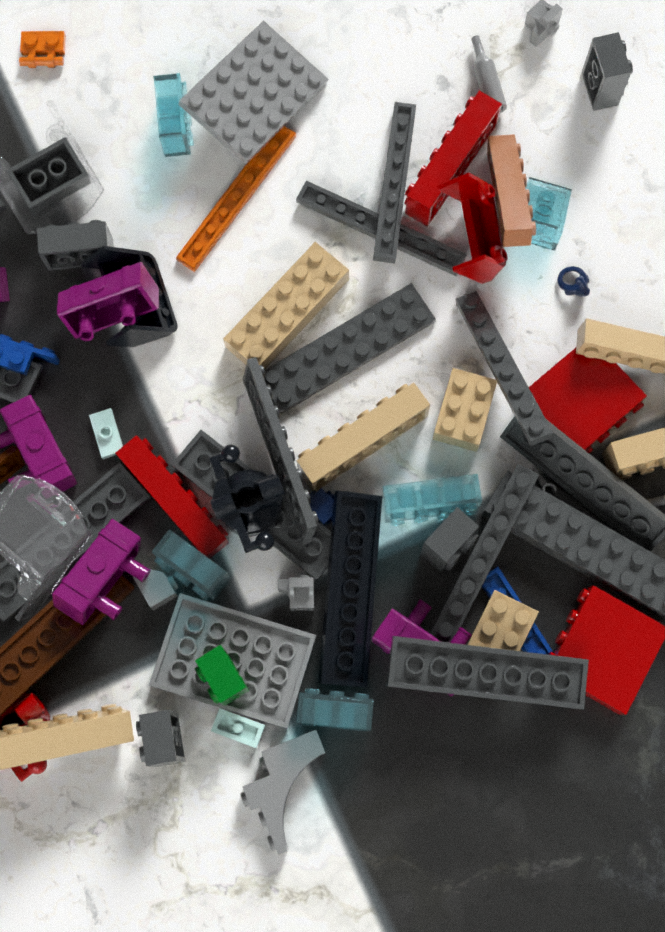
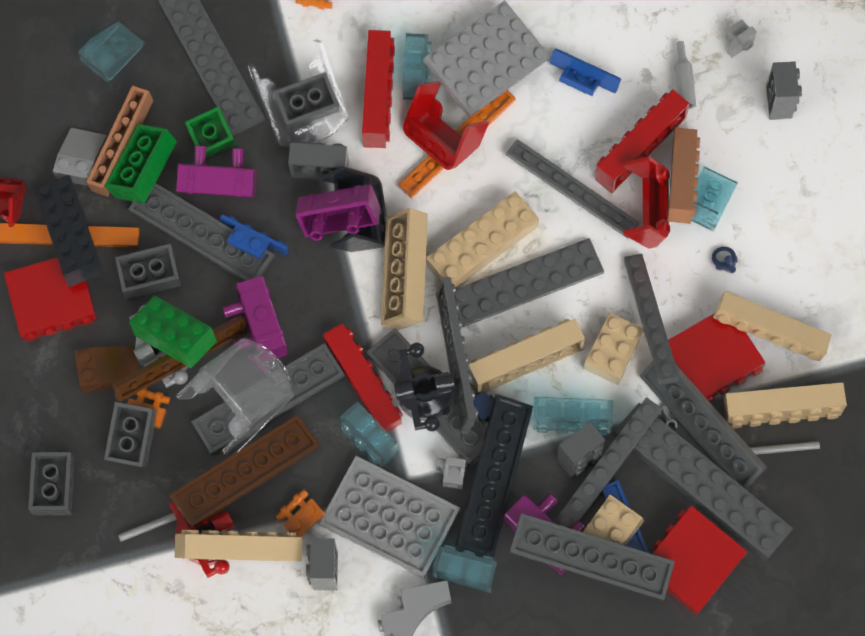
camera: 10 degrees right, 5 degrees down
magenta piece [52,519,151,625] -> none
light aqua plate [89,408,123,459] -> none
light grey slope [133,569,179,610] -> none
green brick [194,645,250,706] -> none
light aqua plate [211,708,265,749] -> none
dark grey plate [373,102,416,264] -> none
none -> orange plate [276,489,326,537]
none -> red brick [362,30,395,148]
none -> tan brick [381,208,428,330]
none -> red windscreen [403,80,489,170]
none -> blue bracket [550,48,621,96]

